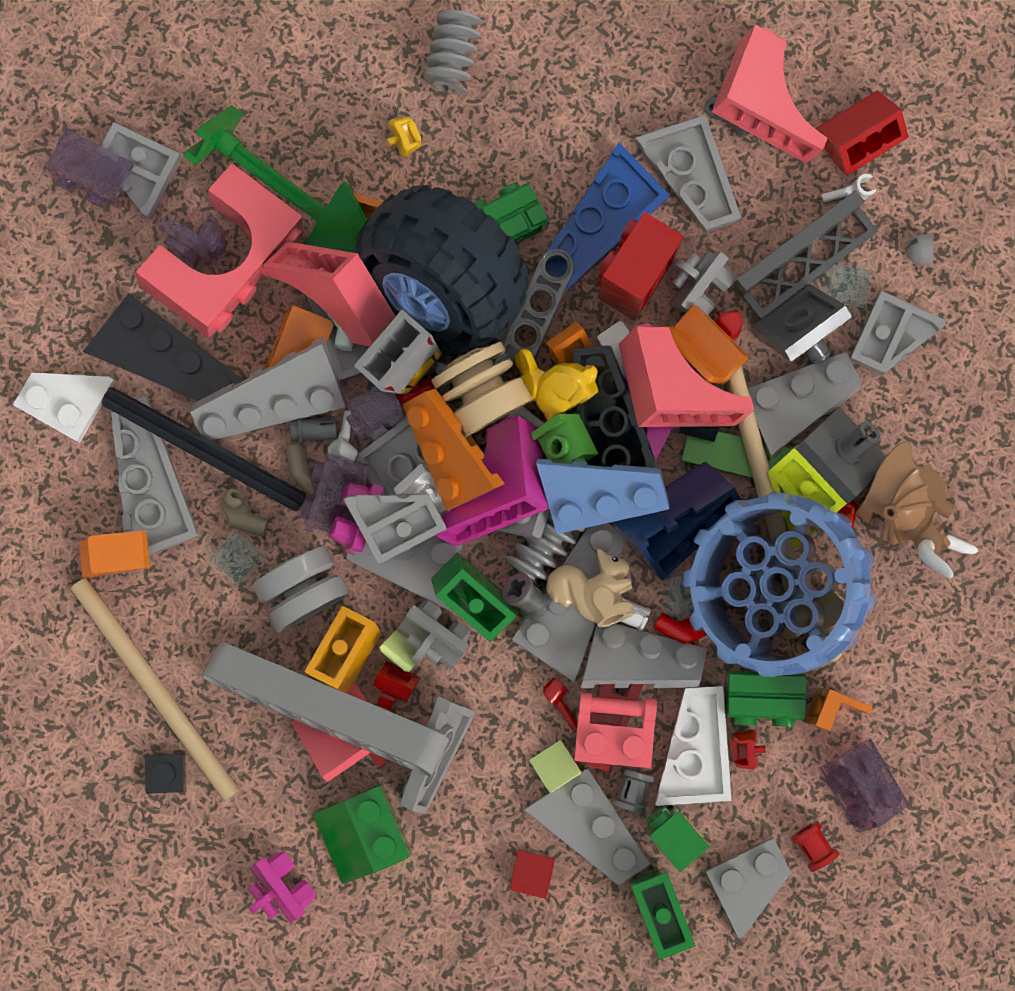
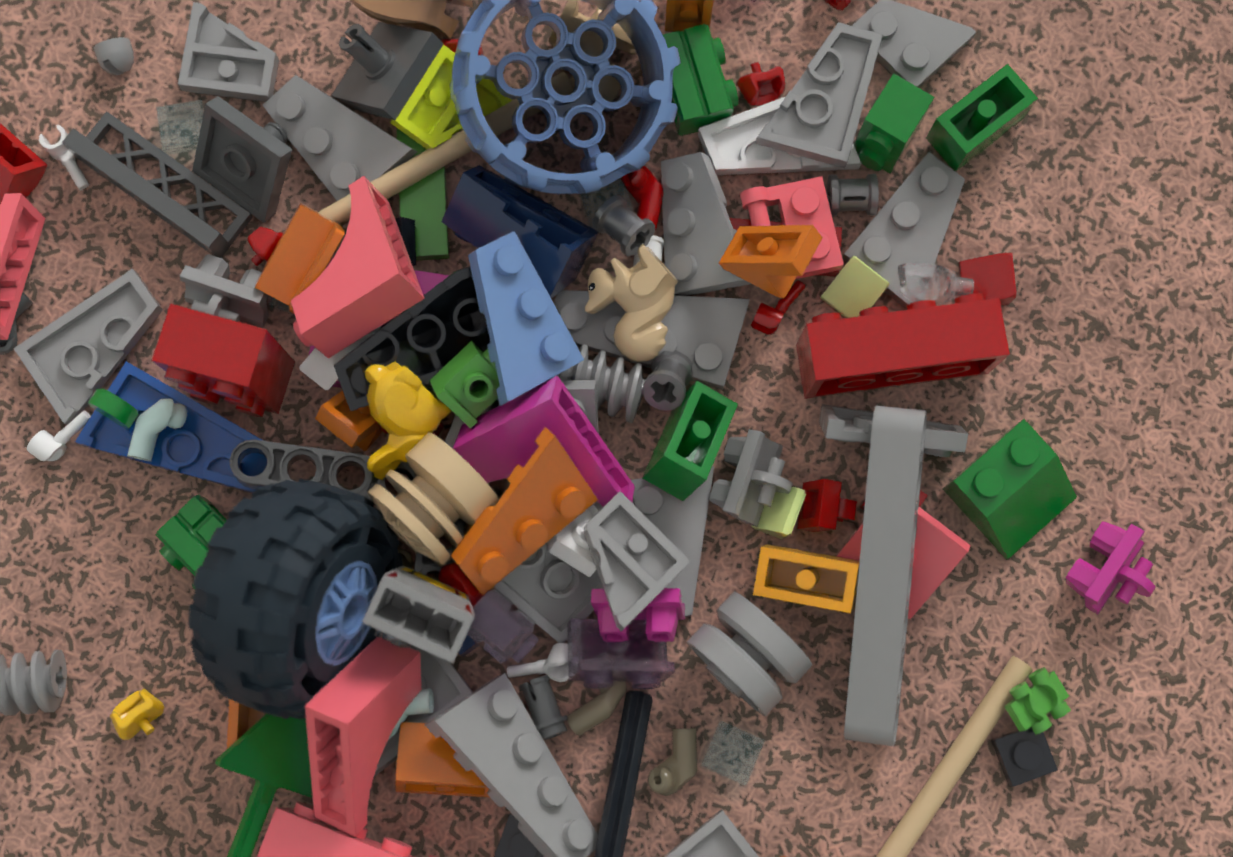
camera: 110 degrees left, 5 degrees down
none -> white hand [27,411,91,461]
none -> green tile [87,388,139,429]
none -> light aqua arm [127,399,187,461]
none -> flat silver bush [592,195,655,257]
none -> orange slope [719,225,823,298]
none -> light grey wing [755,22,883,168]
none -> red brick [796,293,1010,399]
none -> clear piece [898,262,974,305]
none -> bright green piece [1004,667,1071,734]

